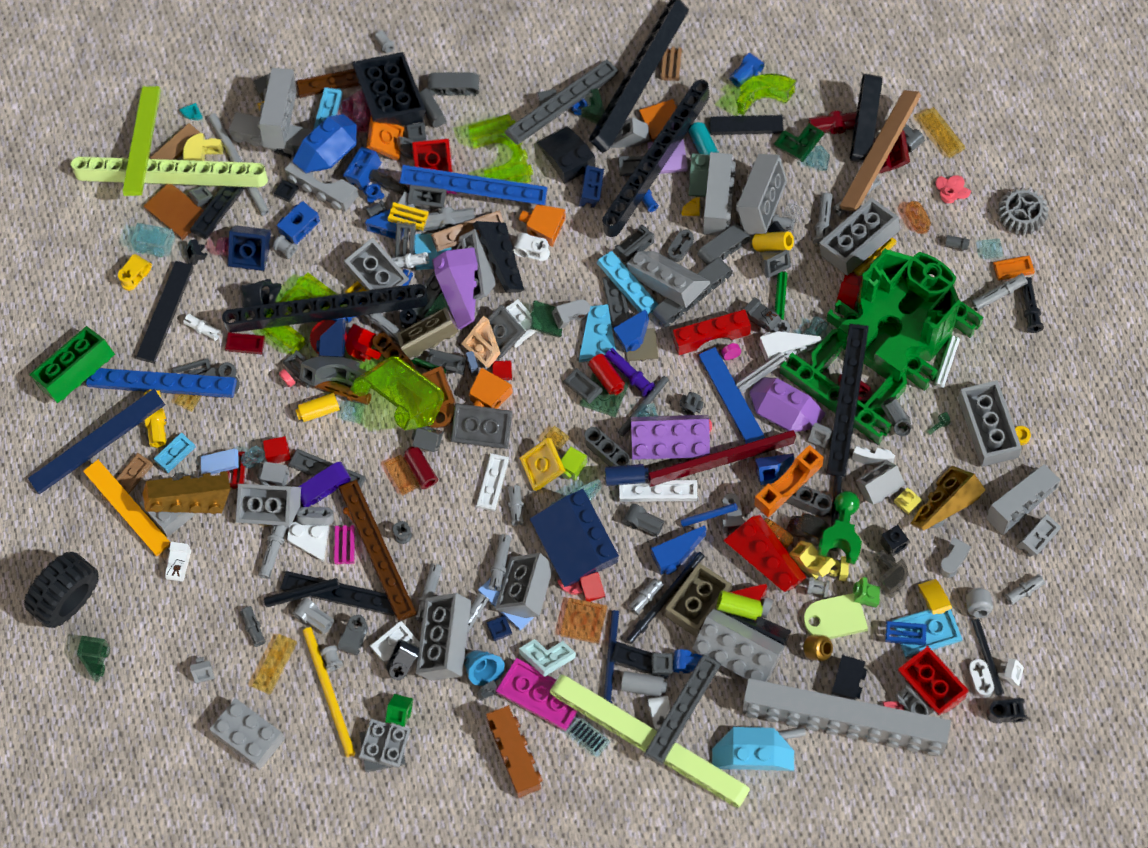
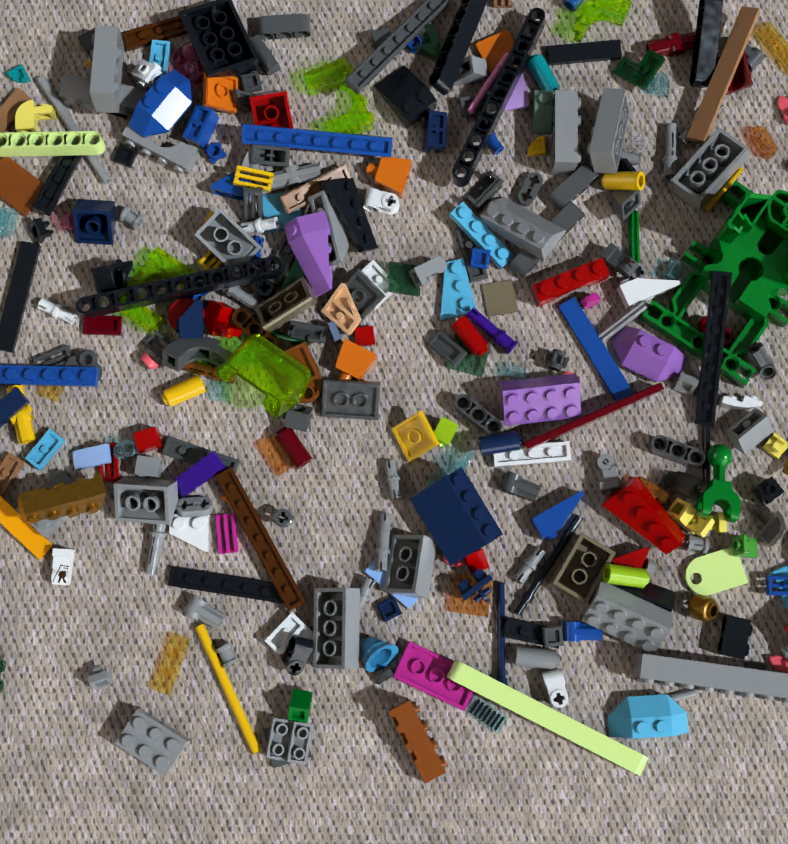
camera: 10 degrees left, 15 degrees up
dark grey tile [188,185,214,207] -> none
dark grey pin [240,606,266,647] -> none
black axle [264,578,340,608] -> none
blue brick [277,201,320,244] -> none
dark grey piece [338,615,368,656] -> none
dark grey bush [365,200,387,218] -> none
clear smoke pin [369,169,410,196] -> none
light grey pin [415,563,443,622] -> none
white tile [476,453,509,512] -> none
light aqua plate [519,639,576,677] -> none
clear yellow tile [542,425,569,452] -> none
blue slope [613,309,649,352] -> none
dark grey bar [618,376,669,437] -> none
dark grey tile [644,654,721,766] -> none
blue bar [681,503,738,527] -> none
orange arch [754,445,824,518] -> none
blue slope [755,453,795,485] -> none
red slope [836,273,862,310] -> none
none -> white brick [131,59,164,89]
none -> dark blue hips [457,568,493,603]
none -> bright pink bar [467,53,509,114]
none -> blue tile [470,248,491,269]

